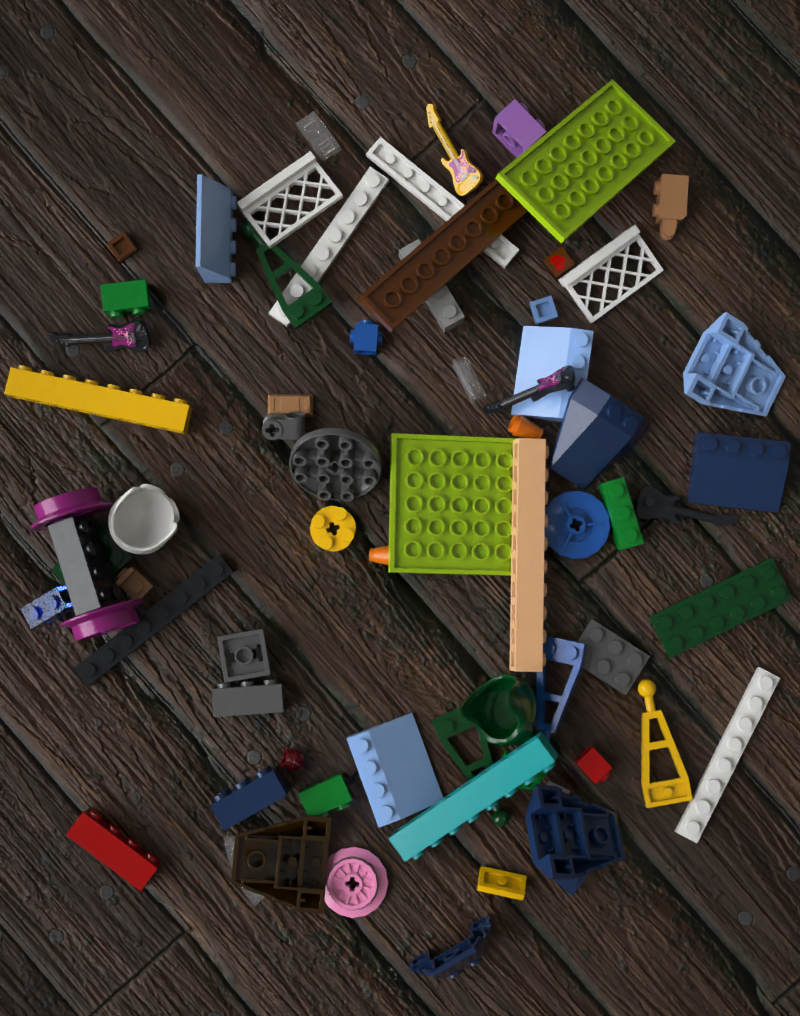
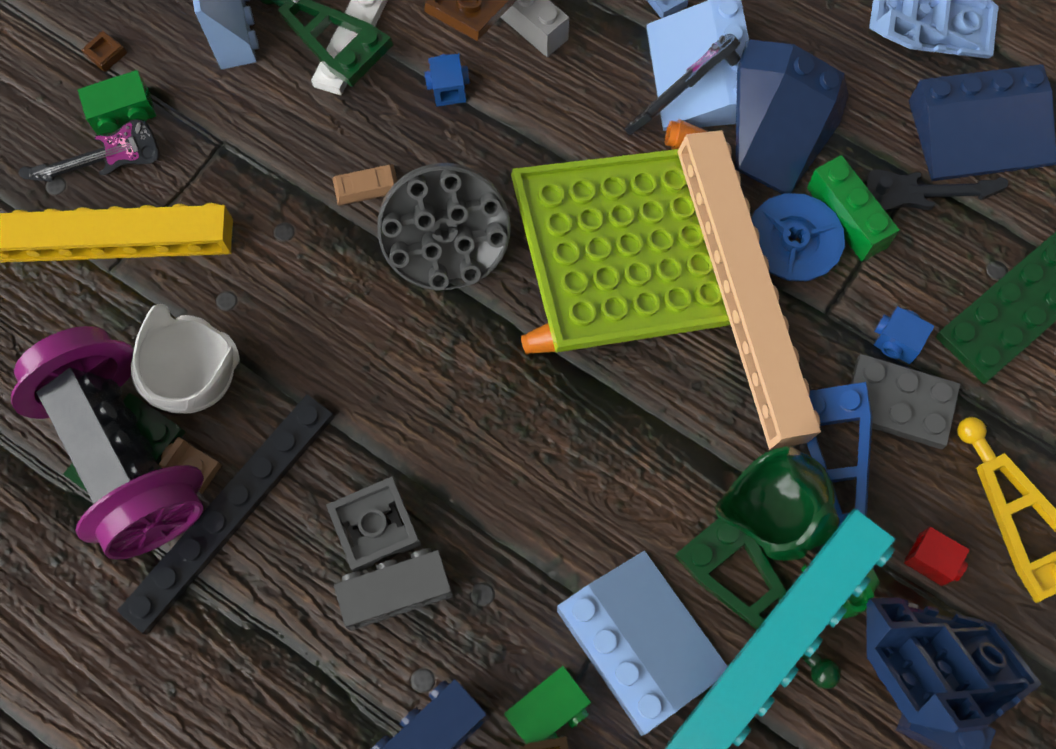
camera: 10 degrees left, 15 degrees down
clear blue brick [20,585,73,629] -> none
dark grey piece [262,412,306,440] -> none
dark red plate [281,748,304,771] -> none
yellow plate [310,506,356,552] -> none
clear slope [452,357,487,403] -> none
none -> blue brick [874,306,934,364]

